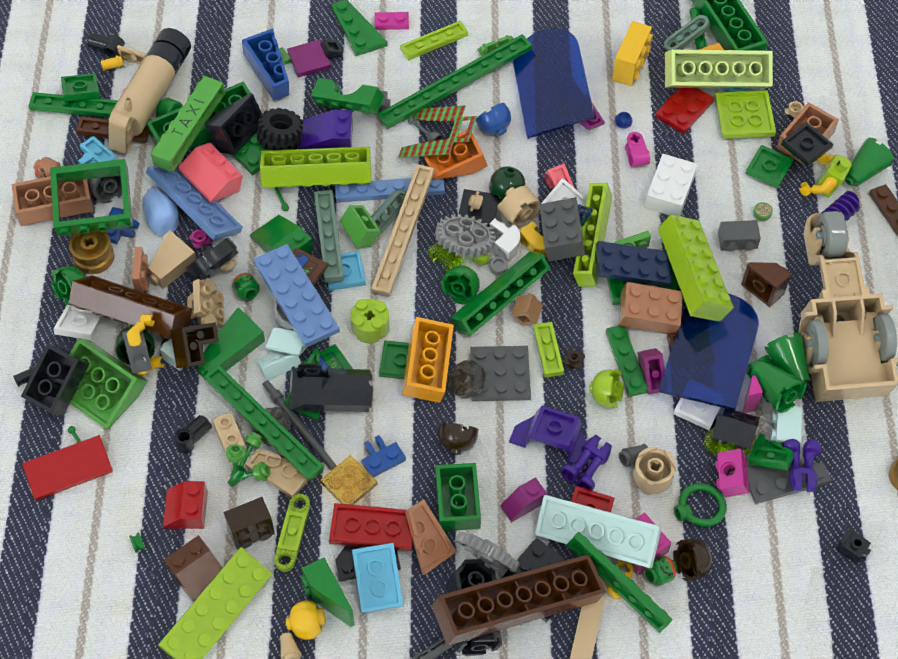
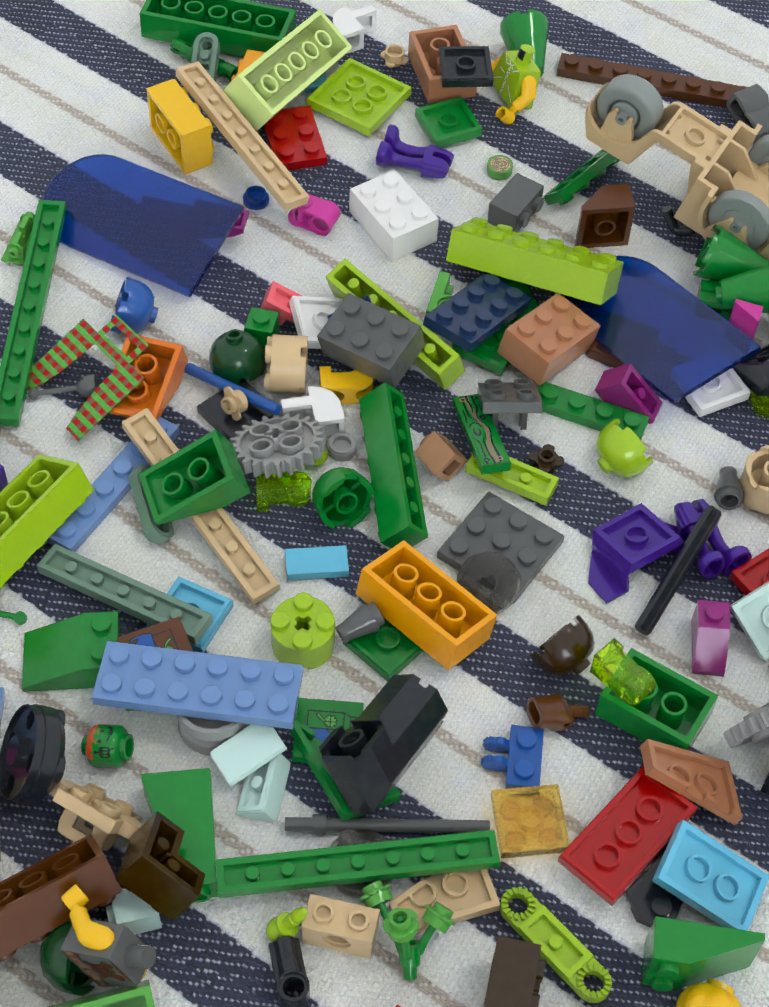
camera: 55 degrees left, 5 degrees down
bright green brick [340,205,381,247] -> none
dark purple piece [821,191,860,222] -> none
none -> green slope [139,429,250,525]
none -> tan plate [175,61,309,212]
none -> blue bar [184,363,282,415]
none -> green brick [244,307,280,350]
none -> lime bar [266,907,308,942]
none -> medium azure tile [285,545,349,581]
none -> white brick [333,5,377,54]
none -> dark grey cone [335,602,385,643]
none -> dark purple piece [376,124,454,178]
none -> green tile [453,394,511,475]
none -> dark grey plate [477,379,542,430]
none -> reddish brown piece [526,693,590,731]
none -> green plate [543,149,620,205]
none -> clear neon green leg [590,638,656,705]
none -> black axle [635,506,722,636]

